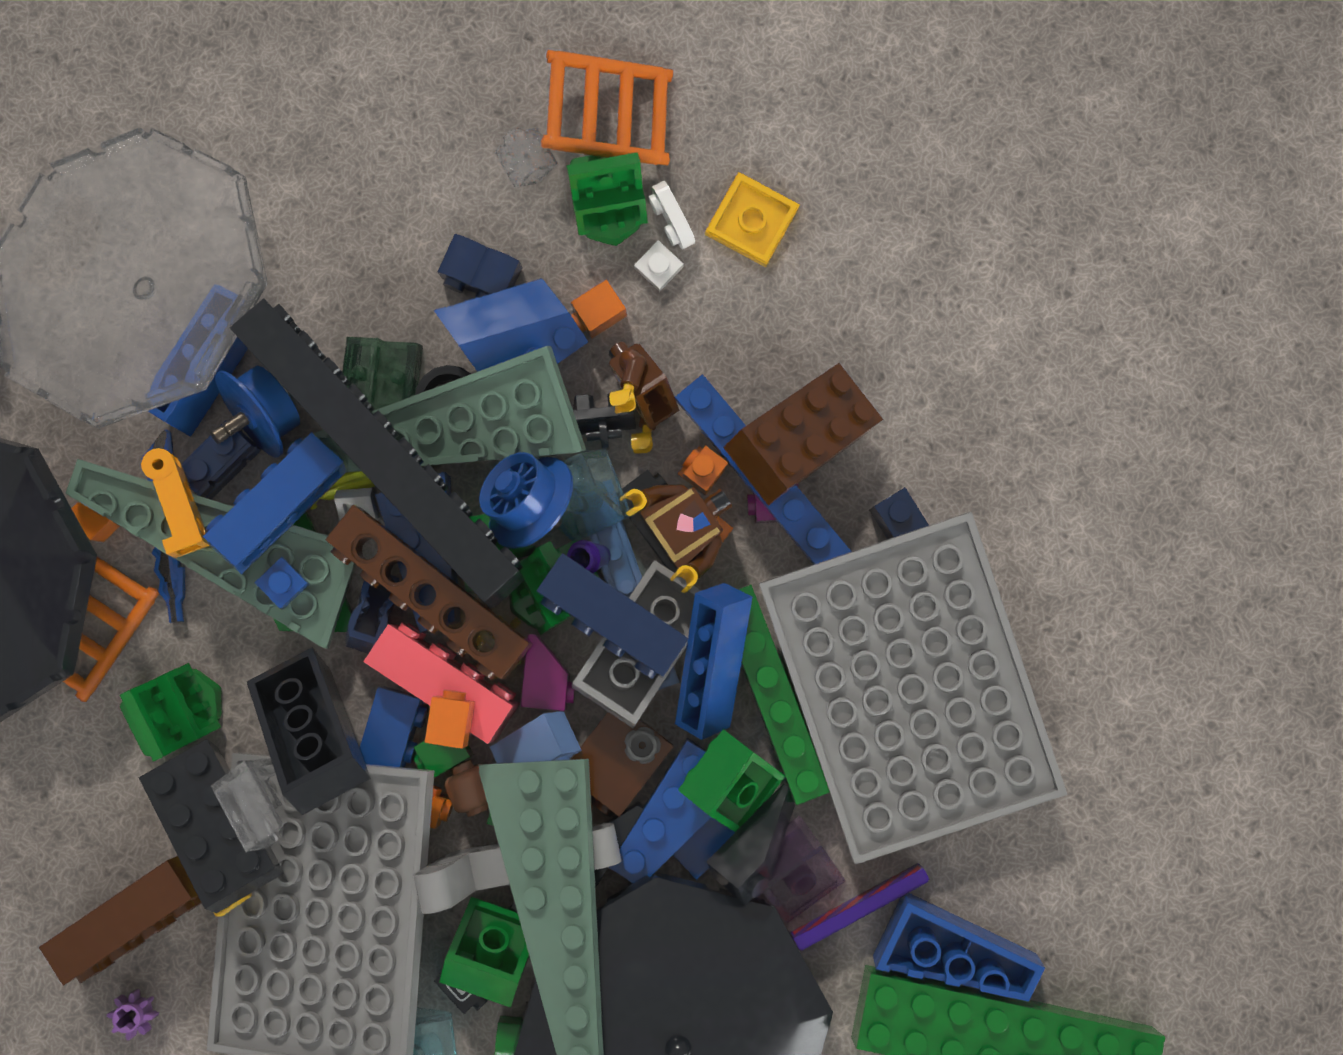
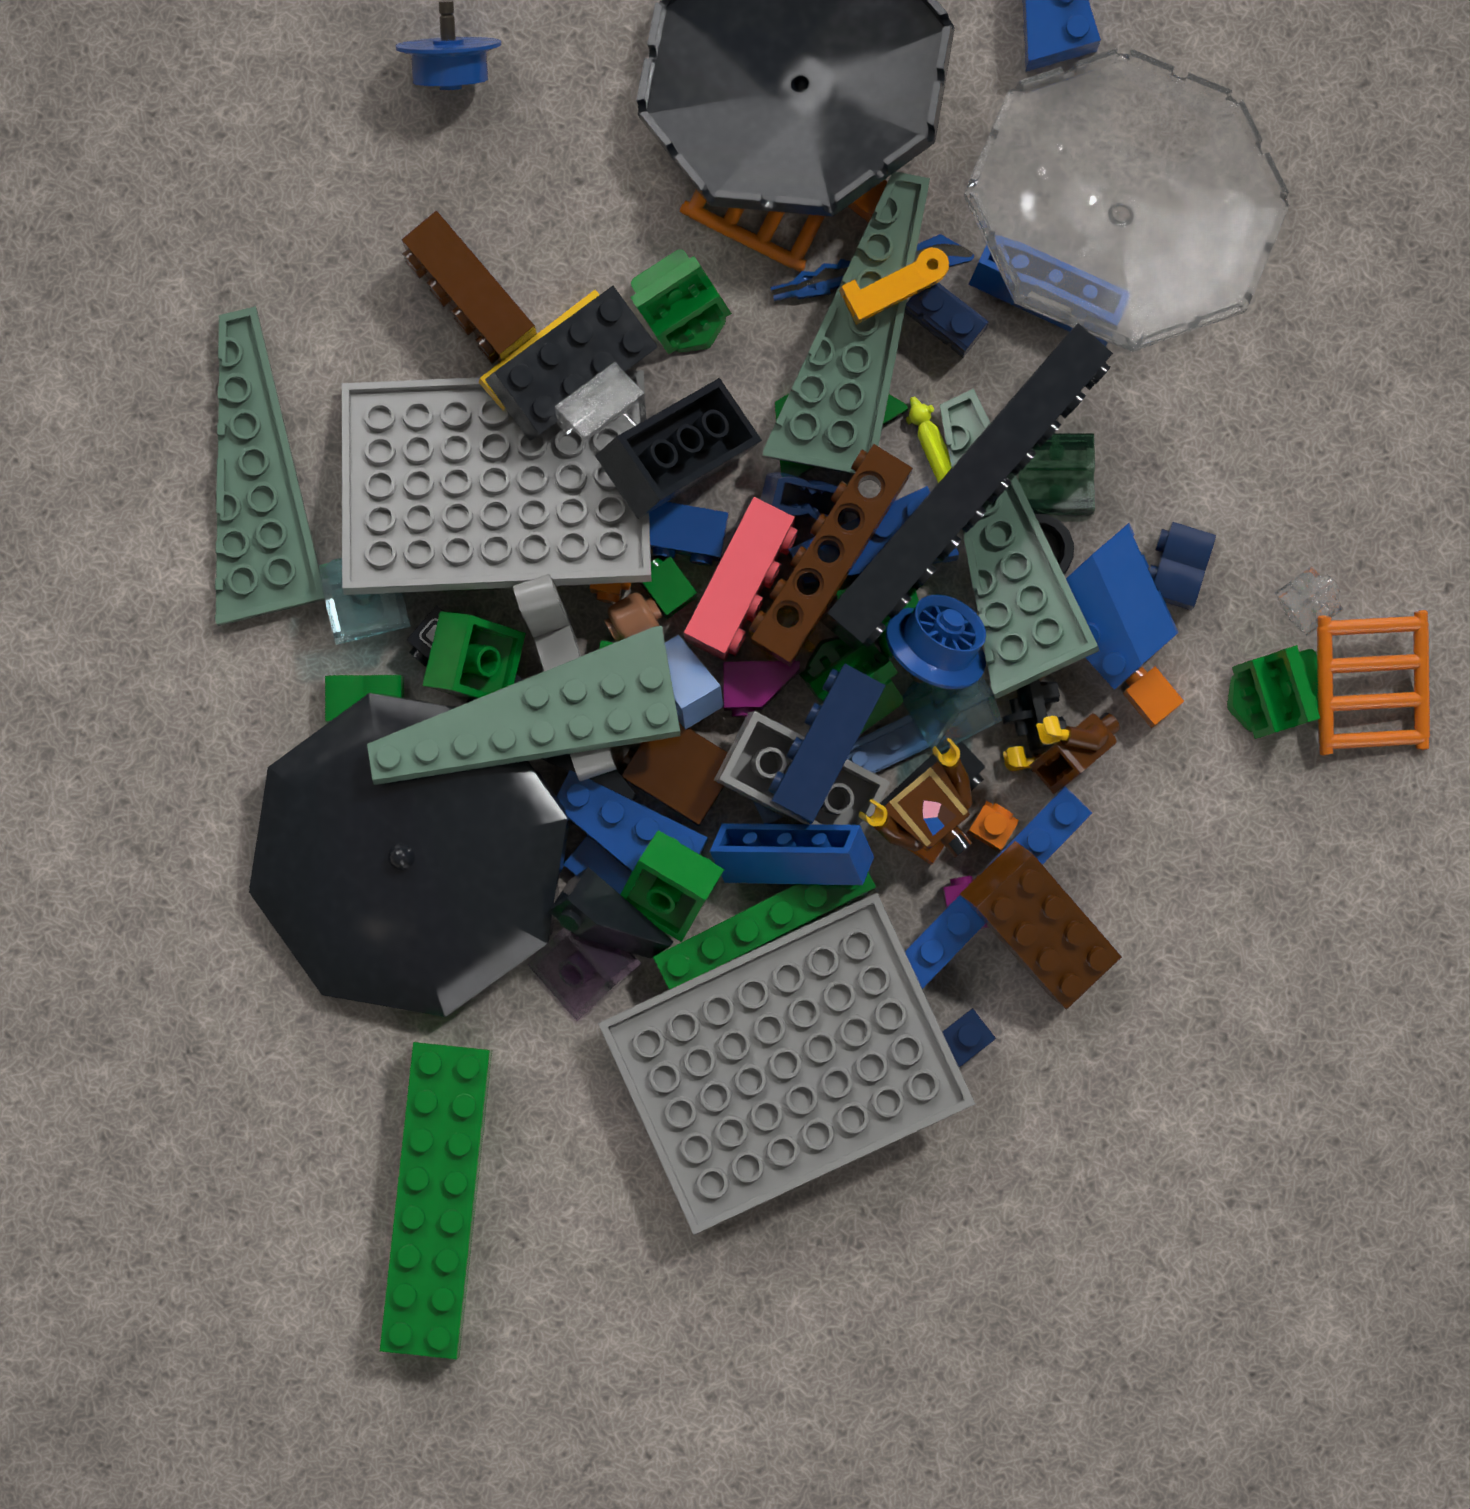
camera: 85 degrees right, 0 degrees up
medium lavender gear [107,989,159,1040] -> none
blue brick [203,432,347,575] -> none
blue piece [210,365,300,458] -> none
blue plate [254,557,310,609] -> none
white plate [334,488,379,521] -> none
orange brick [424,690,475,749] -> none
dark purple cone [567,540,611,573] -> none
dark grey plate [625,727,661,764] -> none
white plate [634,240,684,292] -> none
white plate [648,181,695,250] -> none
yellow tile [705,172,800,267] -> none
dark purple tile [791,863,930,950] -> none
blue wedge [873,893,1045,1002] -> none

